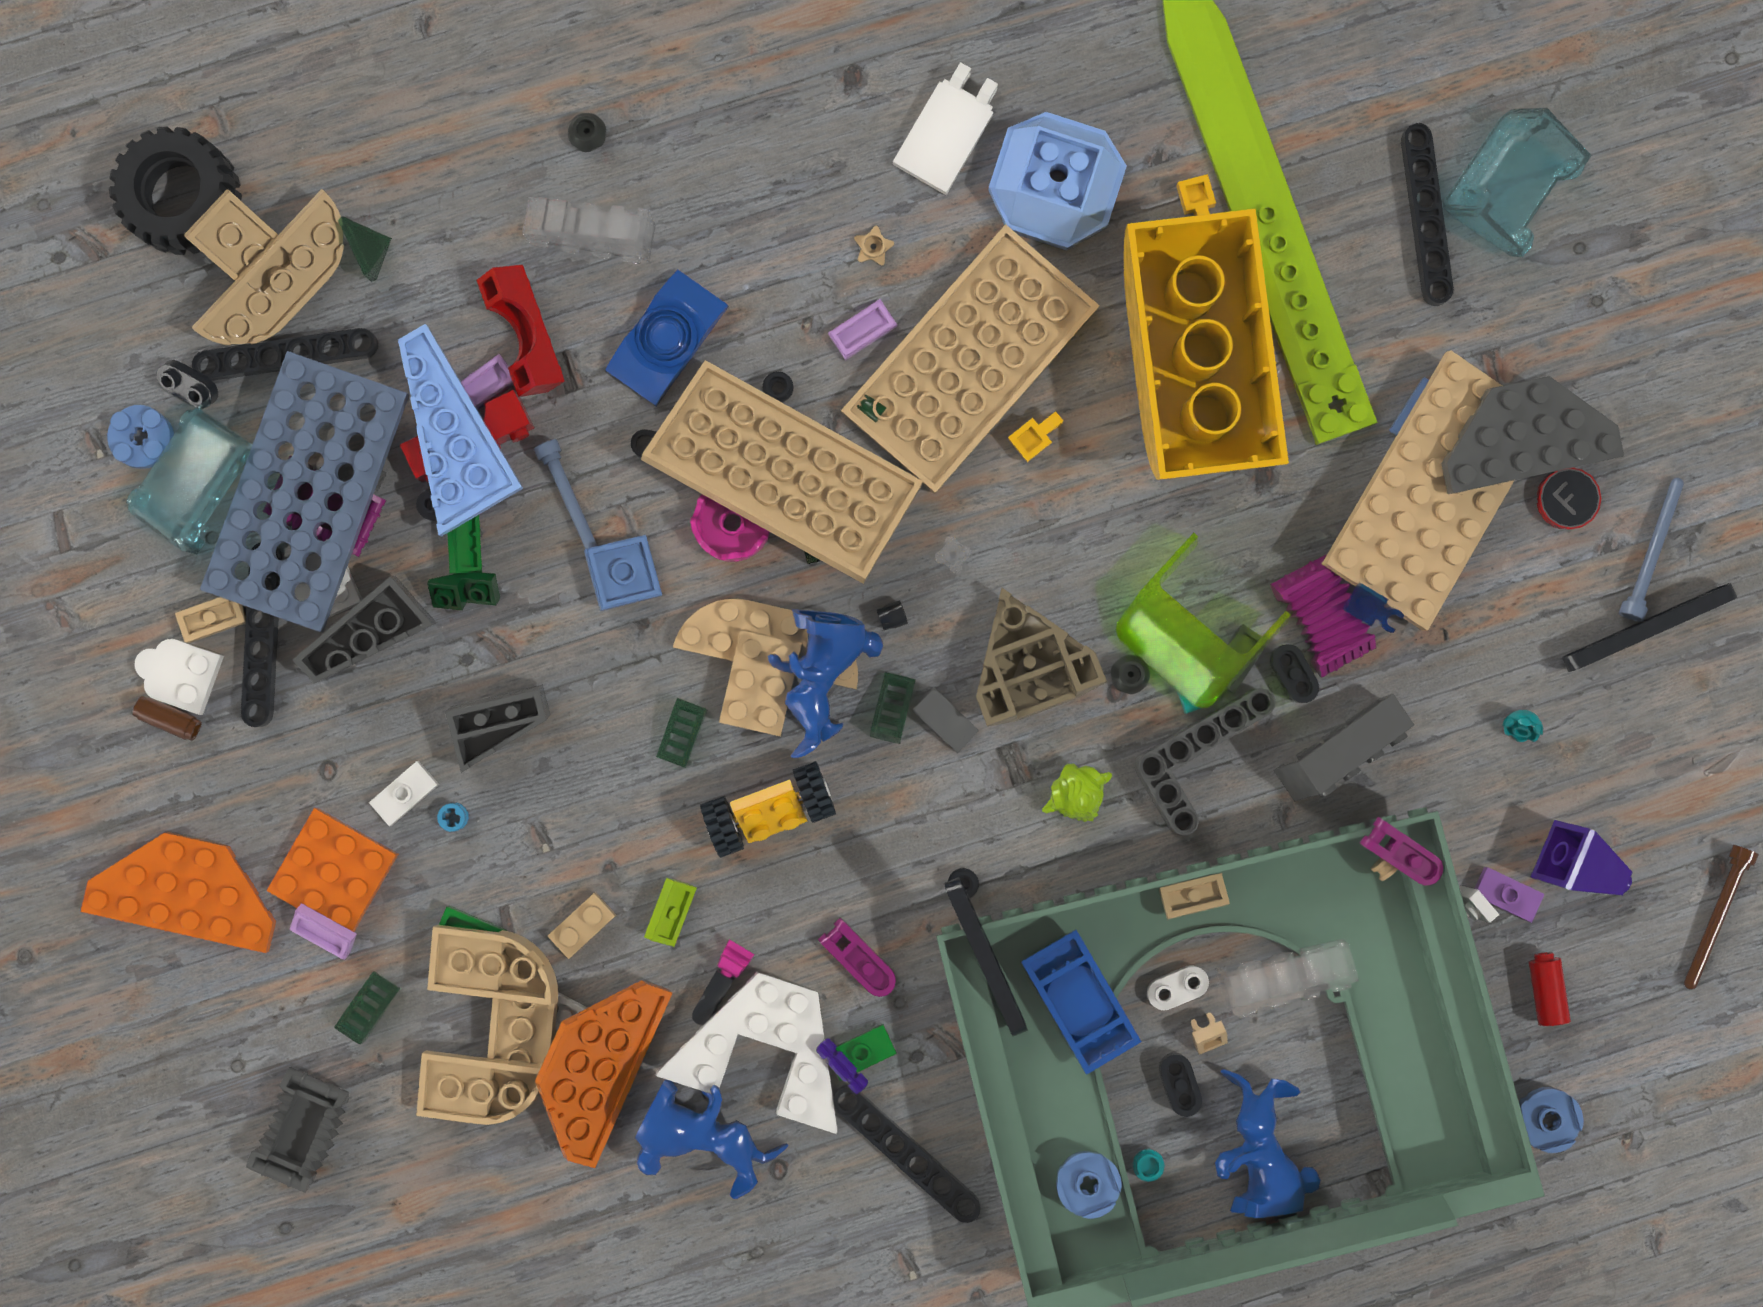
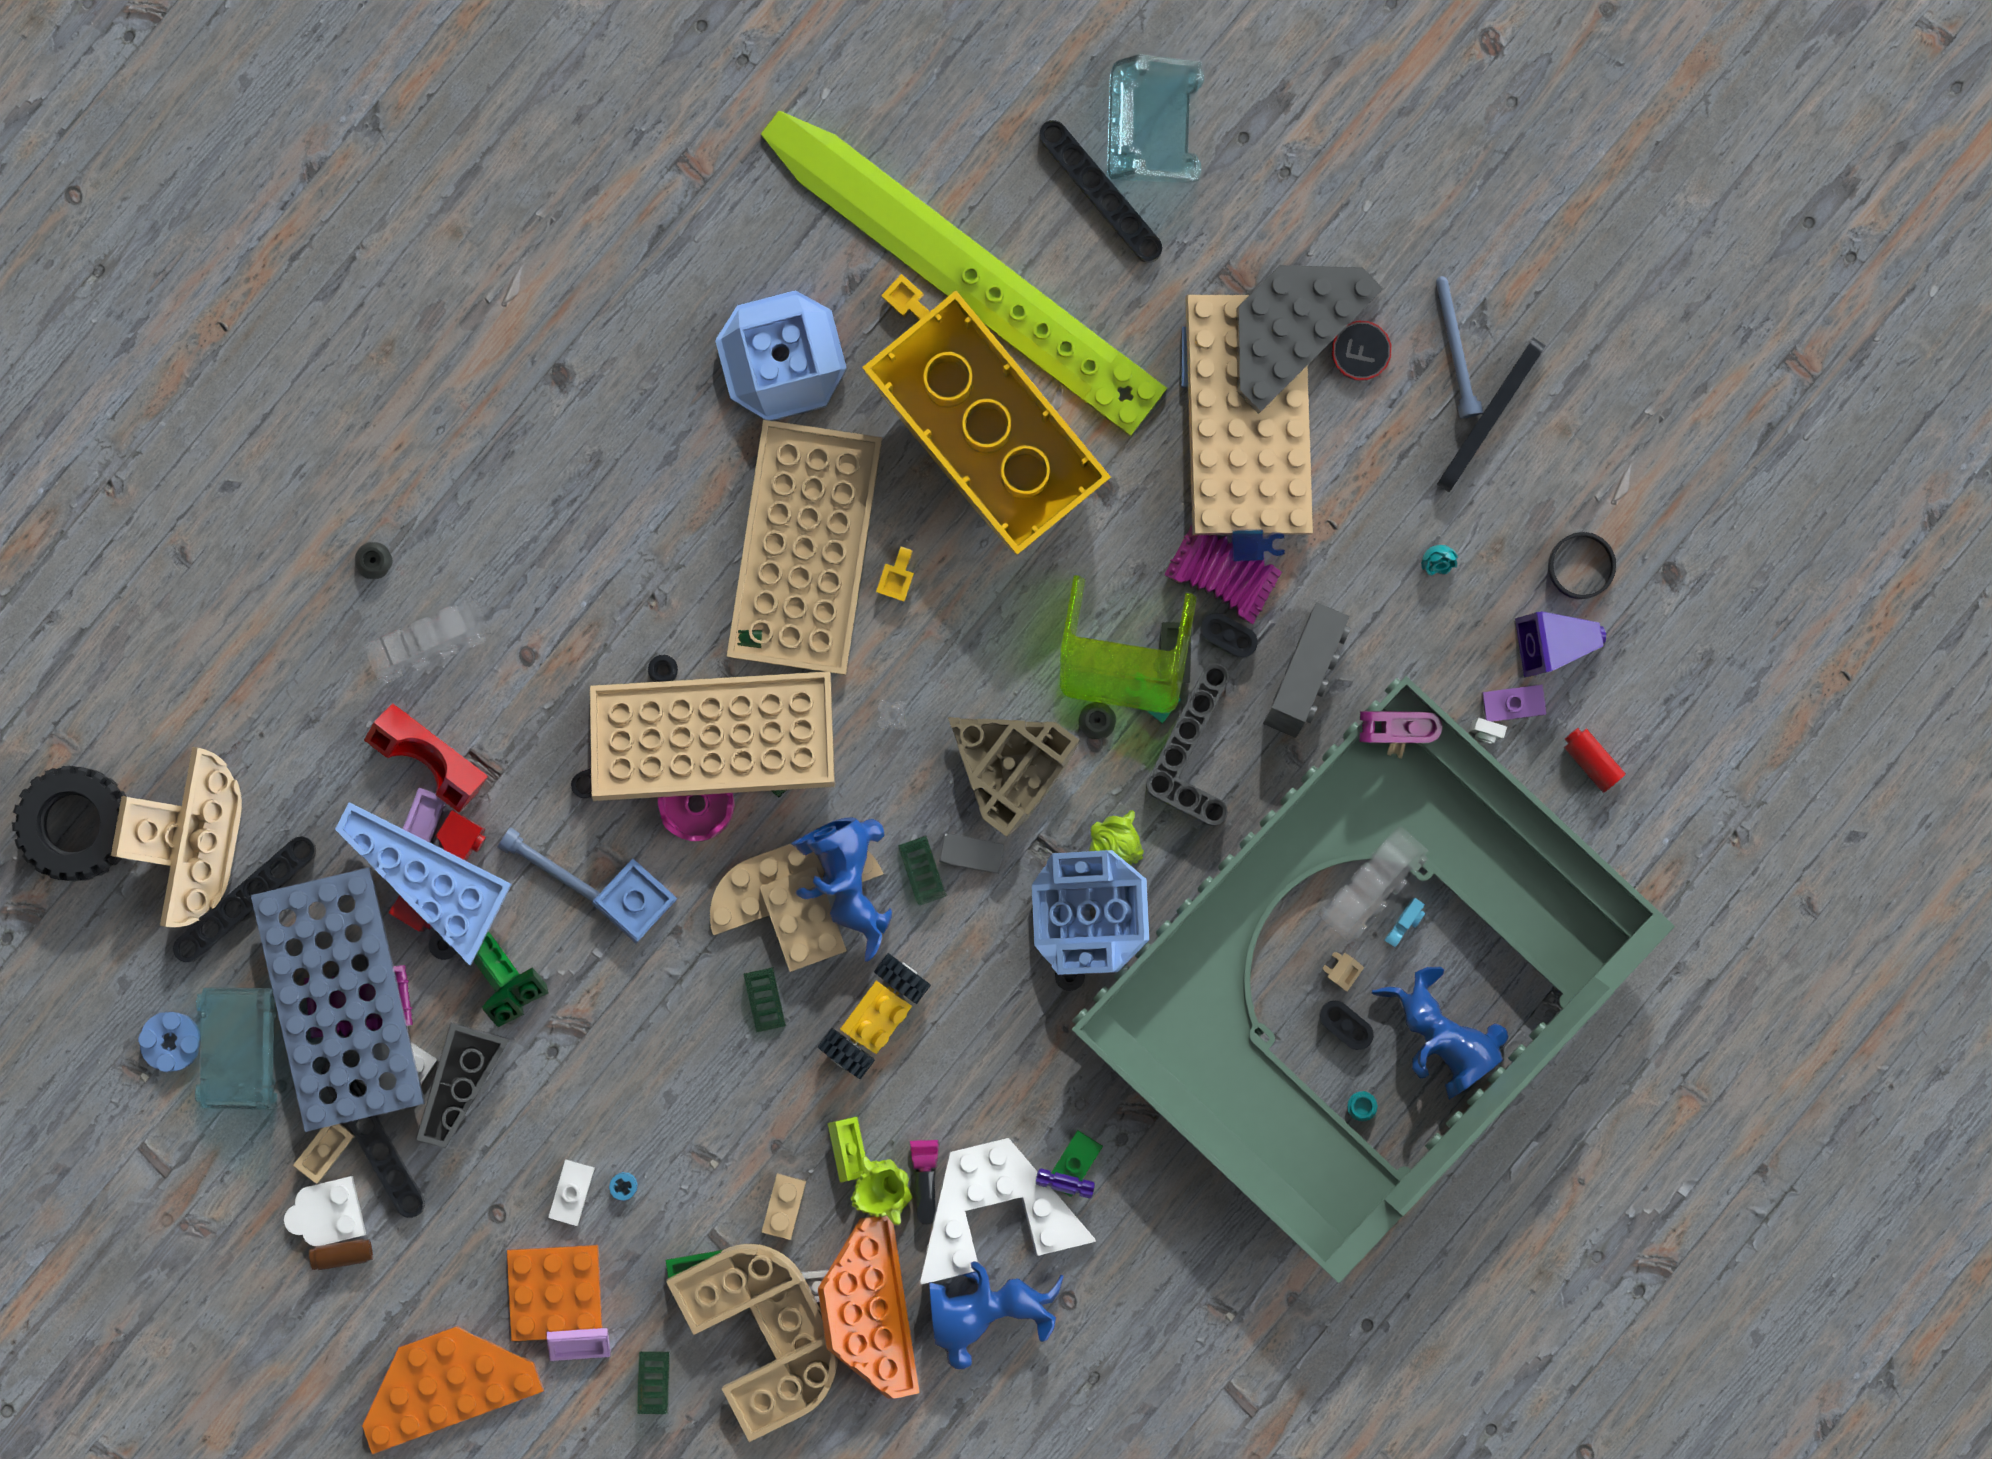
camera: 25 degrees left, 0 degrees up
black plate [156,360,218,409] -> none
clear green slope [338,216,392,282] -> none
dark grey wedge [445,684,551,773] -> none
blue slope [605,269,729,407] -> none
magenta plate [818,917,896,997] -> none
lavender tile [828,299,897,361] -> none
black beam [833,1085,980,1223] -> none
tan plate [854,226,894,266] -> none
black hose [877,600,908,630] -> none
white tile [893,62,998,195] -> none
black beam [944,877,1028,1036] -> none
blue slope [1021,929,1142,1075] -> none
medium blue plate [1056,1151,1122,1219] -> none
white plate [1147,965,1209,1010] -> none
tan plate [1159,873,1230,920] -> none
medium blue plate [1519,1087,1584,1153] -> none
reddish brown piece [1684,845,1759,990] -> none
none -> lime hair [851,1157,912,1225]
none -> light blue piece [1032,850,1149,975]
none -> medium azure plate [1384,898,1425,947]
none -> black tyre [1548,532,1616,599]

